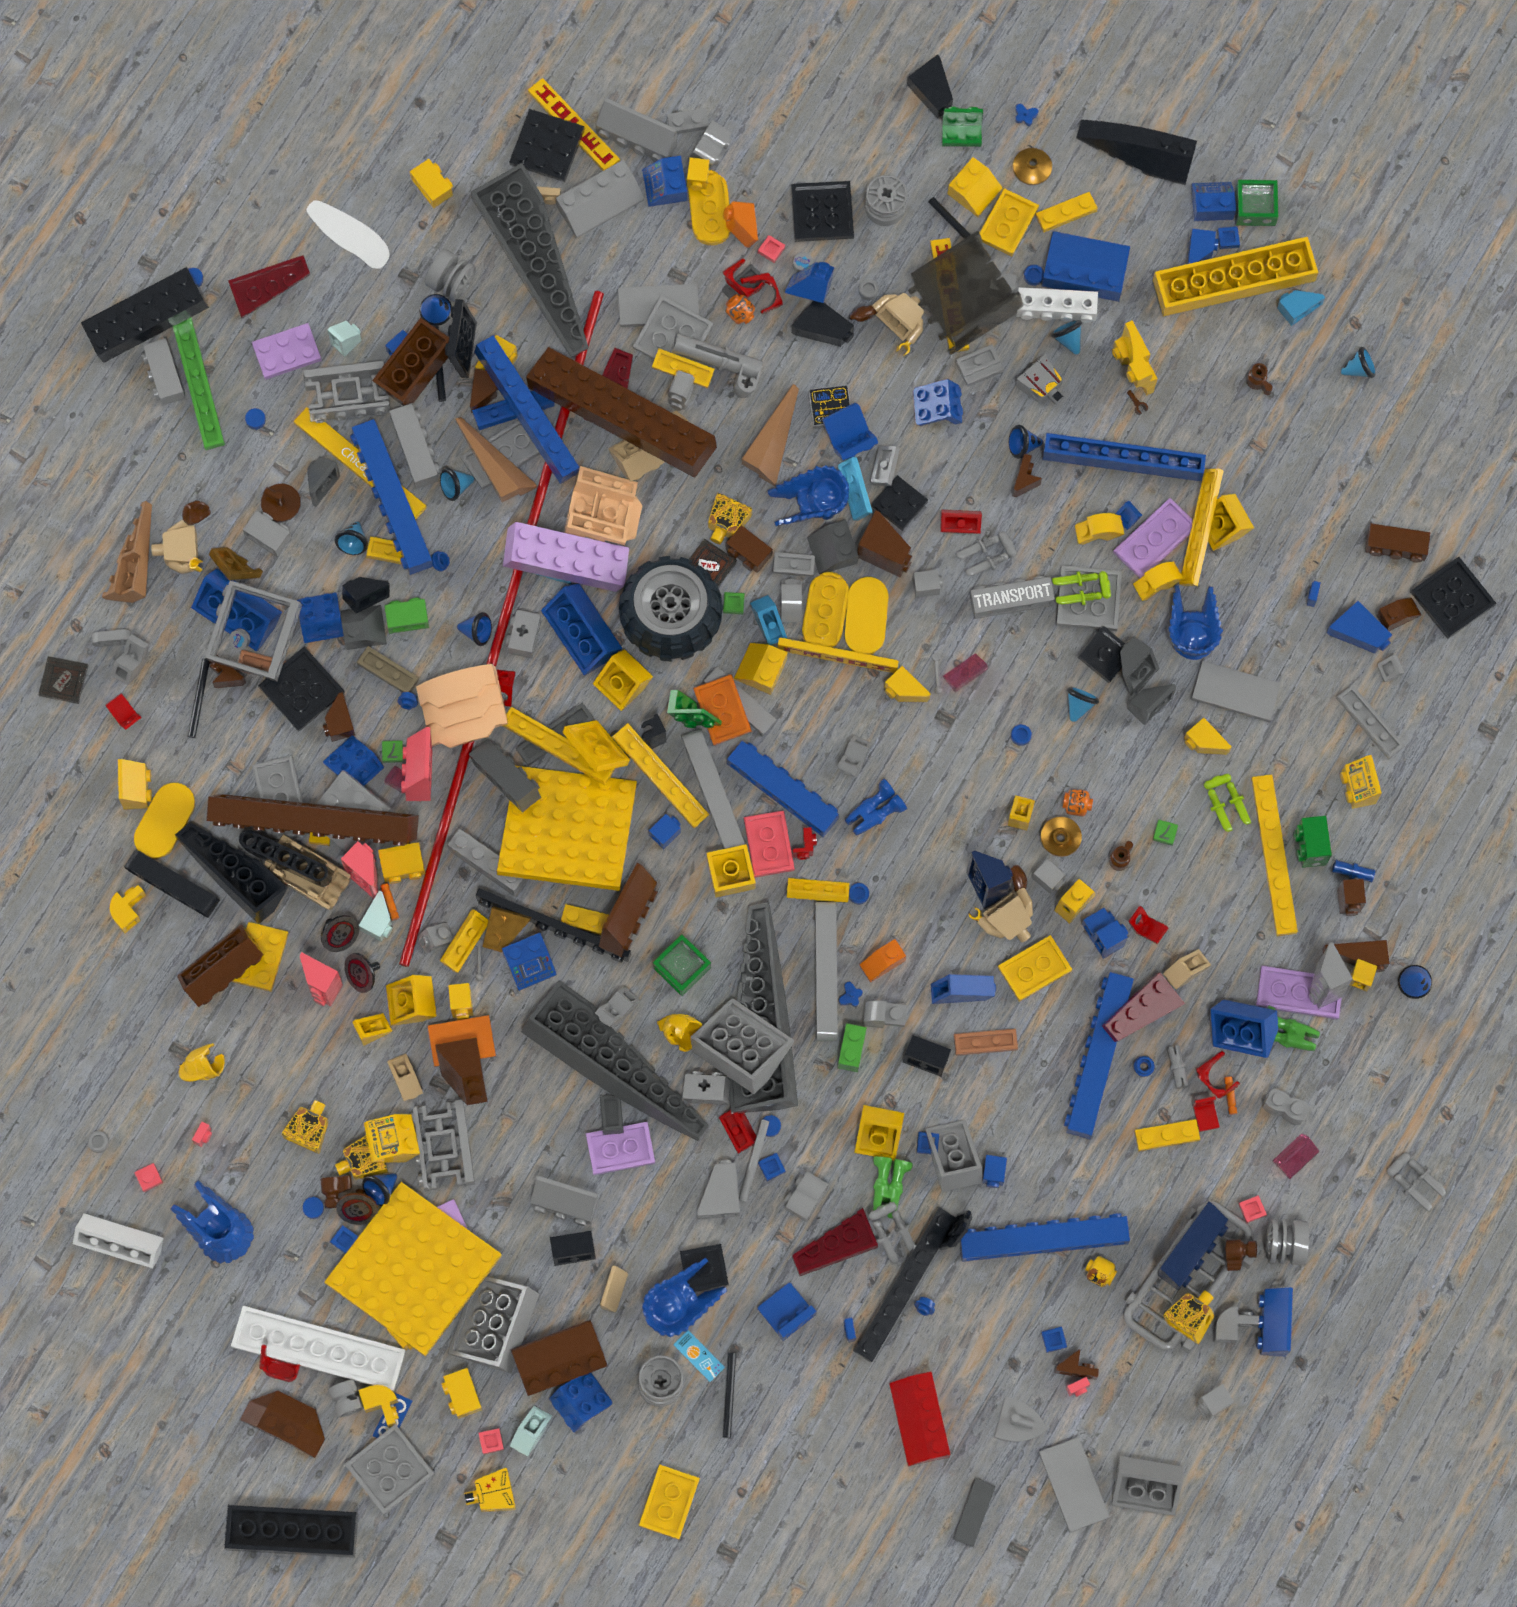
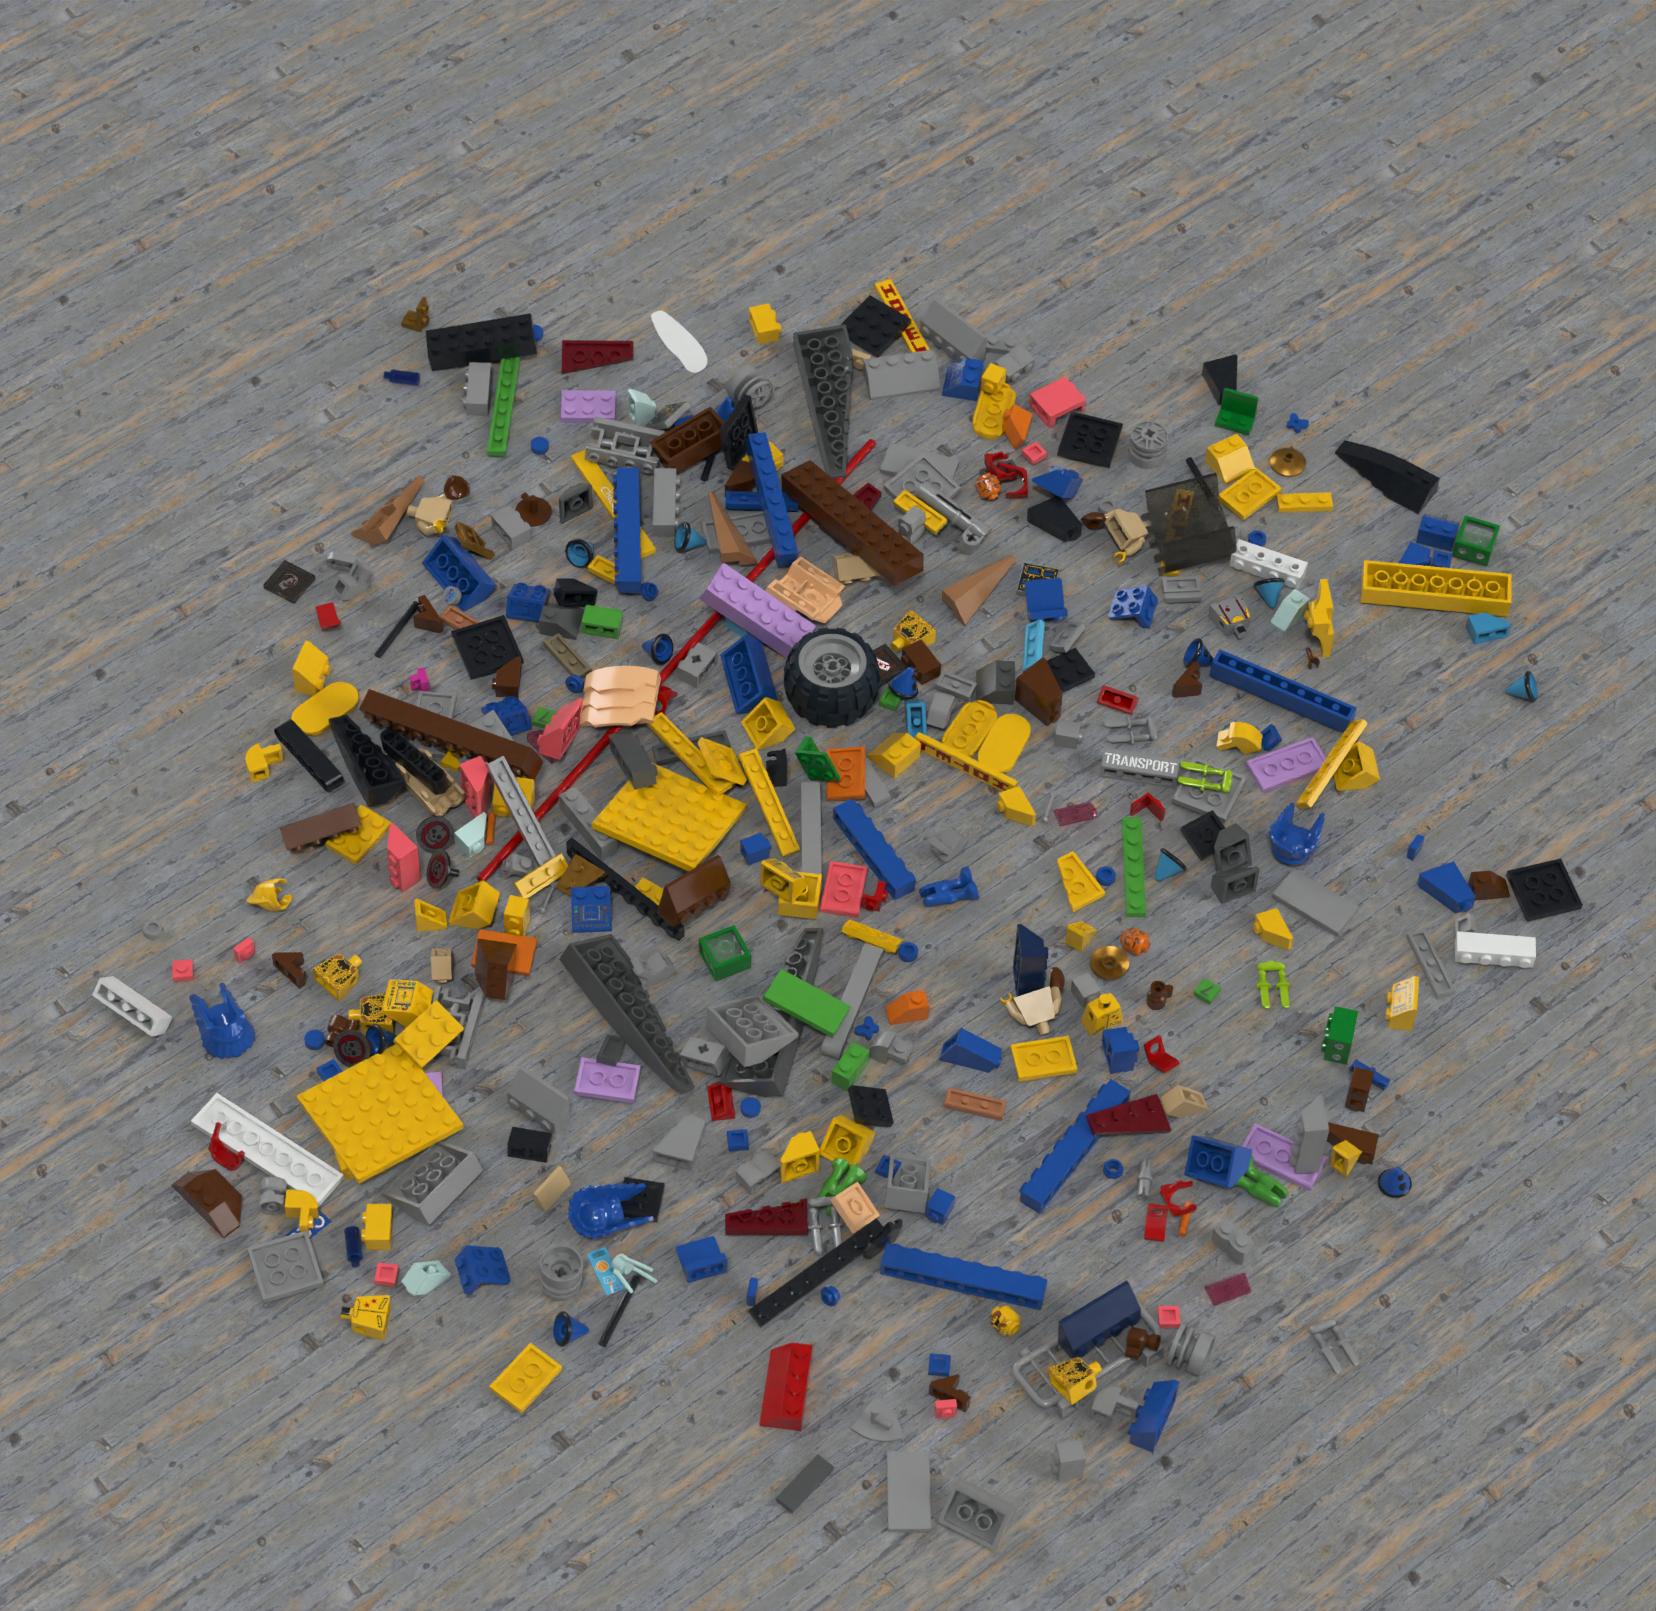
camera: 20 degrees right, 20 degrees down
light grey window [204,580,302,682] -> none
black brick [224,1505,358,1558] -> none
reddish brown slope [511,1320,607,1396] -> none
yellow helmet [657,1014,703,1052] -> none
light grey bar [739,1119,769,1202] -> none
blue piece [768,465,849,526] -> none
black hinge [903,1035,951,1077] -> none
blue slope [1042,231,1130,302] -> none
yellow brick [1133,562,1184,601] -> none
yellow plate [1134,1119,1200,1152] -> none
reddish brown piece [1246,363,1273,395] -> none
yellow plate [1251,775,1298,936] -> none
reddish brown brick [1365,523,1431,563] -> none
none -> reddish brown slope [272,952,306,989]
none -> clear blue cylinder [344,1226,362,1267]
none -> clear blue cylinder [383,369,420,386]
none -> yellow plate [393,1000,464,1069]
none -> pearl gold bracket [401,296,430,332]
none -> dark pink tile [409,667,429,691]
none -> light grey plate [485,756,556,867]
none -> blue hat [553,1311,589,1347]
none -> light aqua plant [611,1254,657,1293]
none -> tile [644,401,690,430]
none -> yellow slope [760,858,806,904]
none -> bright green tile [762,969,851,1037]
none -> yellow slope [780,1131,820,1184]
none -> light nougat plate [830,1181,880,1234]
none -> black plate [848,1085,894,1127]
none -> blue hat [888,667,918,699]
none -> coral panel [1029,377,1086,428]
none -> yellow wing [1057,851,1105,913]
none -> bright green plate [1122,817,1146,917]
none -> red bracket [1130,792,1165,821]
none -> light aqua slope [1270,589,1310,634]
none -> white brick [1454,931,1536,968]

